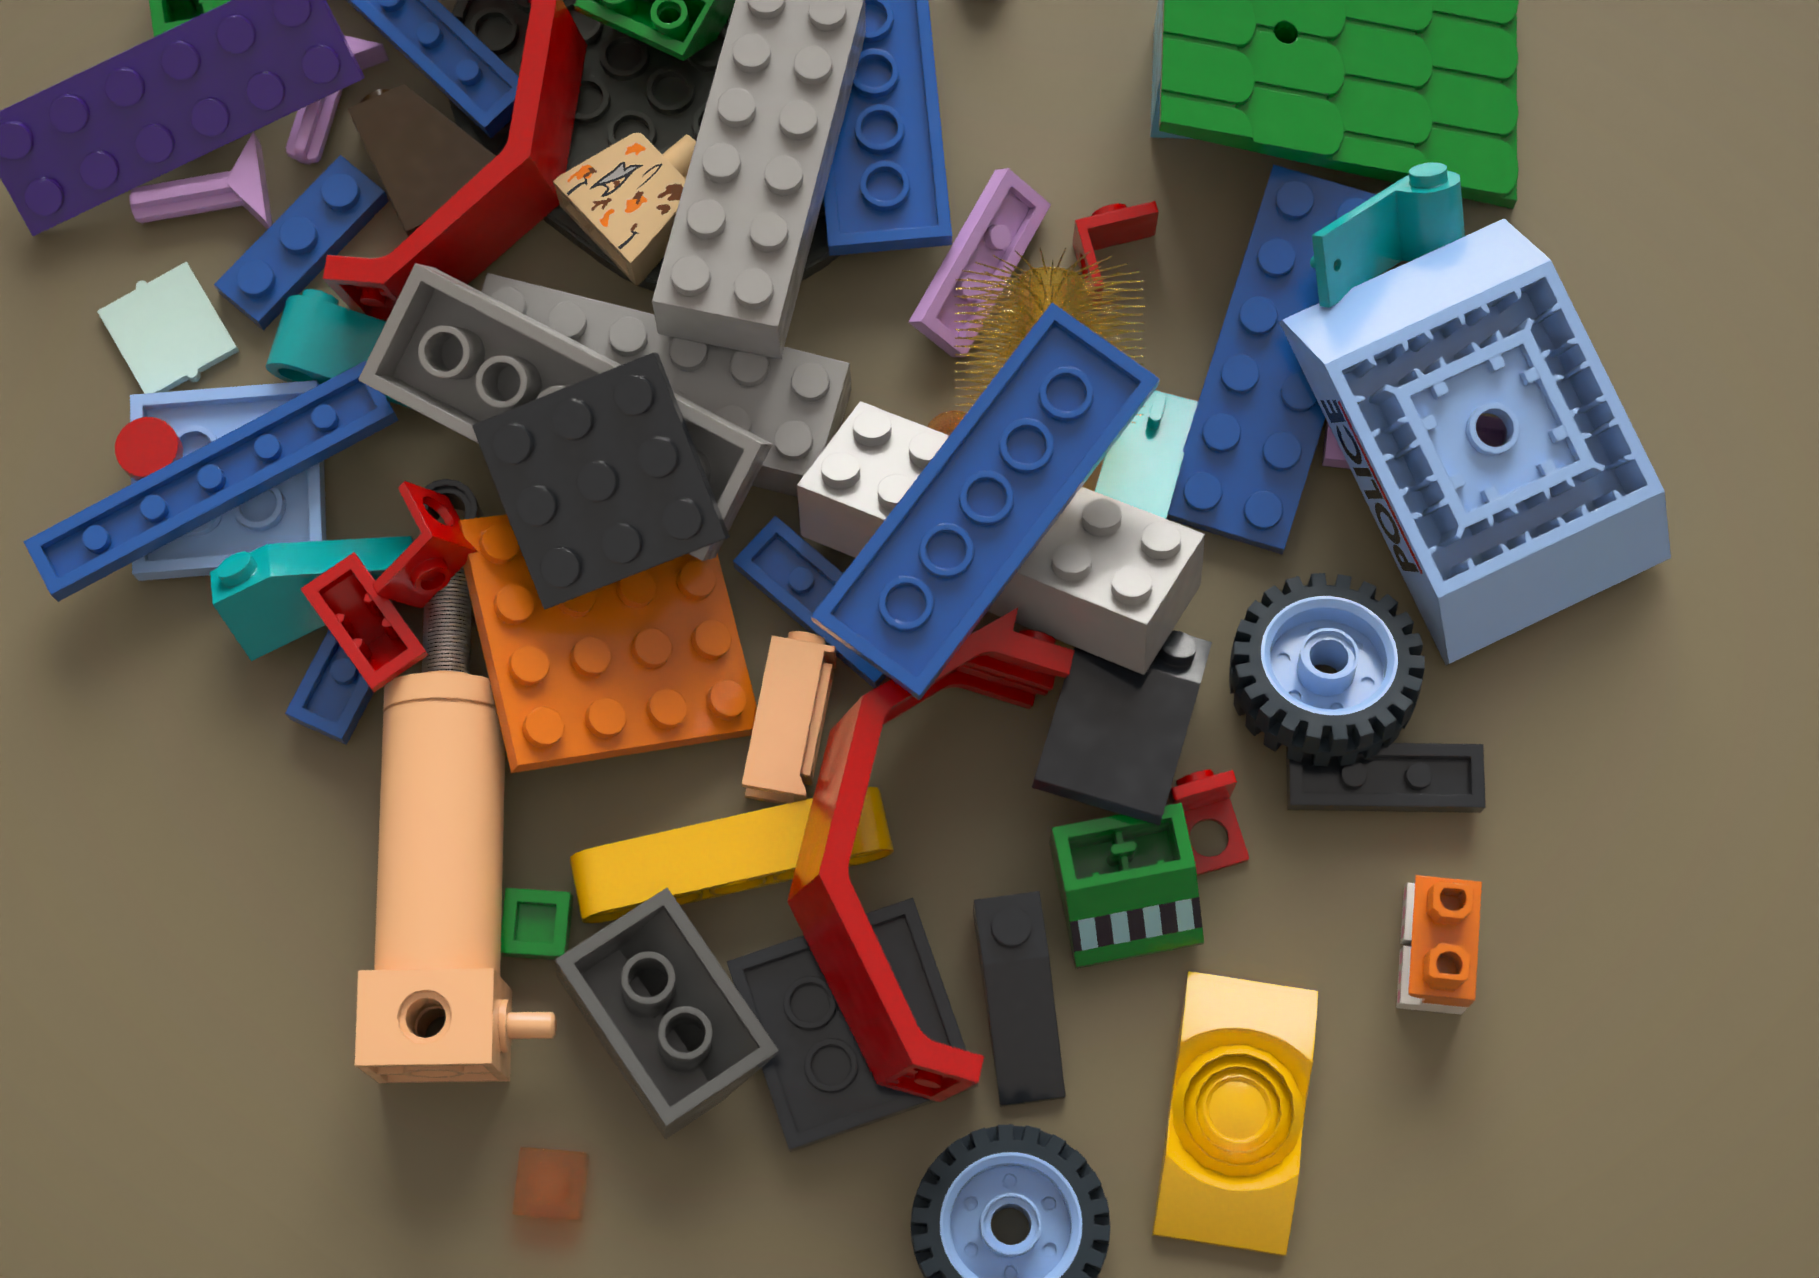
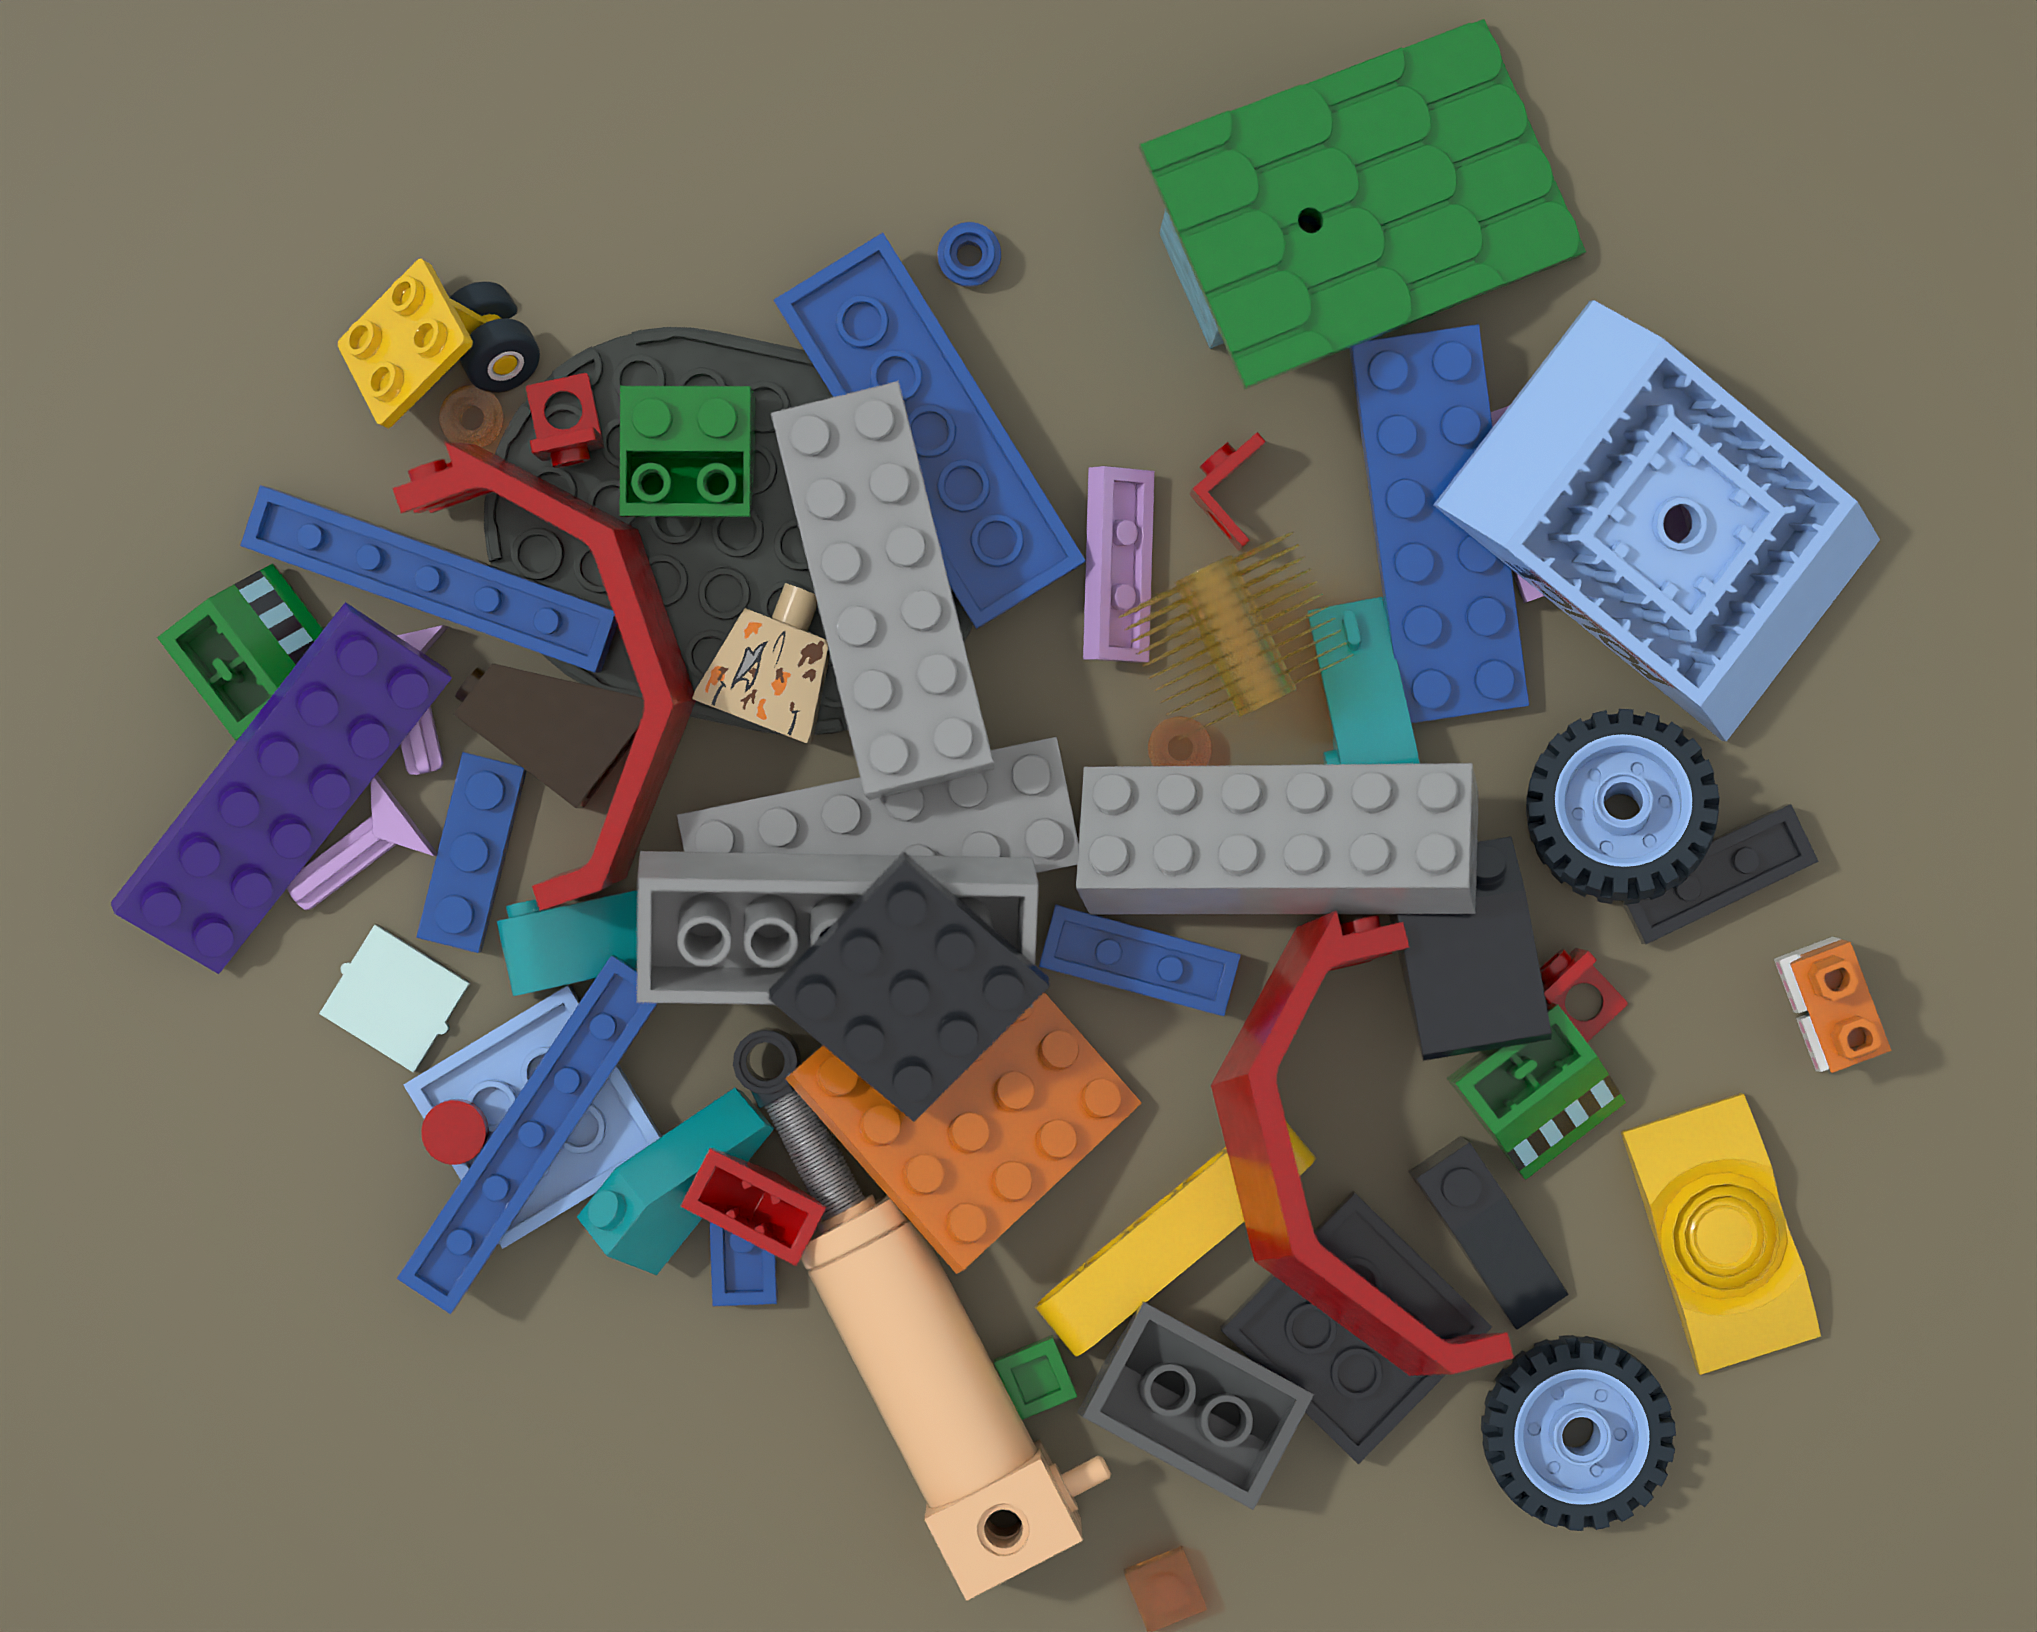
camera: 25 degrees left, 15 degrees up
red bracket [372,481,477,608] -> none
light nougat window [742,631,837,805] -> none
blue plate [811,302,1160,700] -> none
teal door [1310,163,1465,308] -> none

